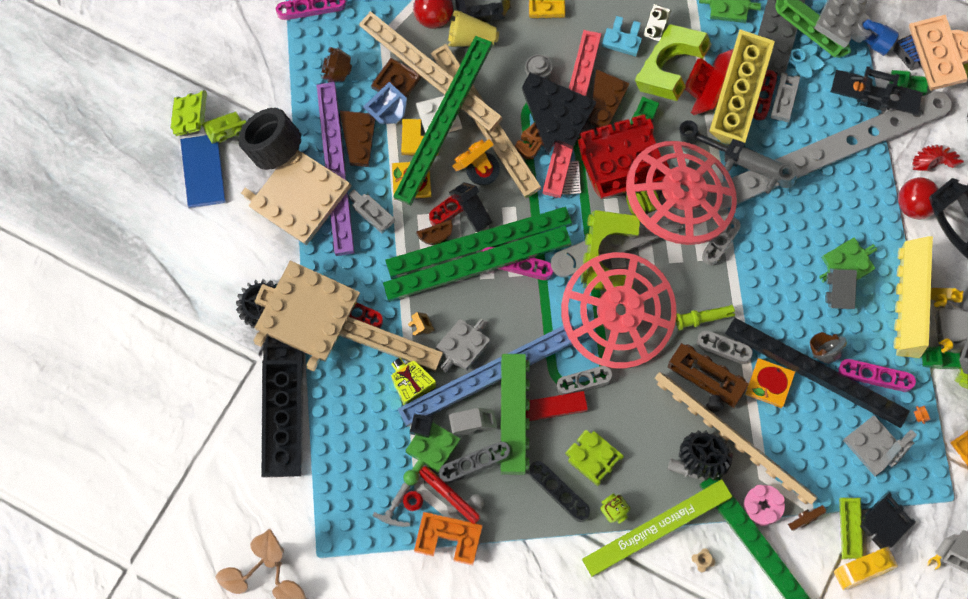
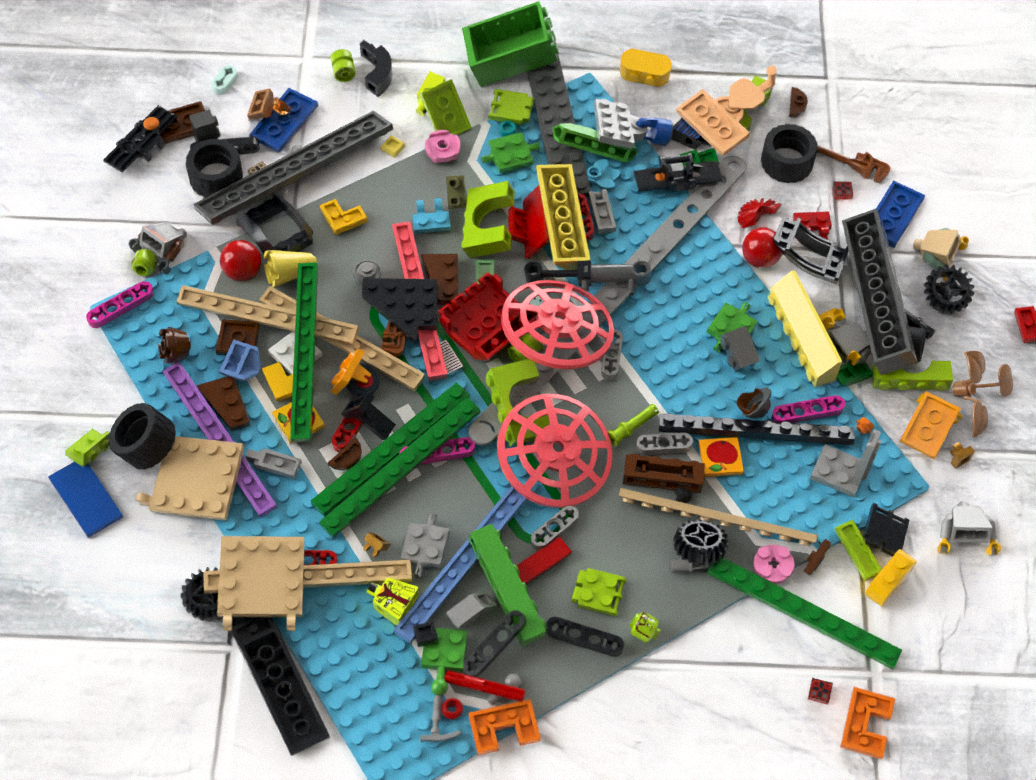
camera: 30 degrees left, 10 degrees down
lime plate [170,90,207,136] -> none
lime tile [582,479,732,577] -> none
tan plate [691,548,715,572] -> none

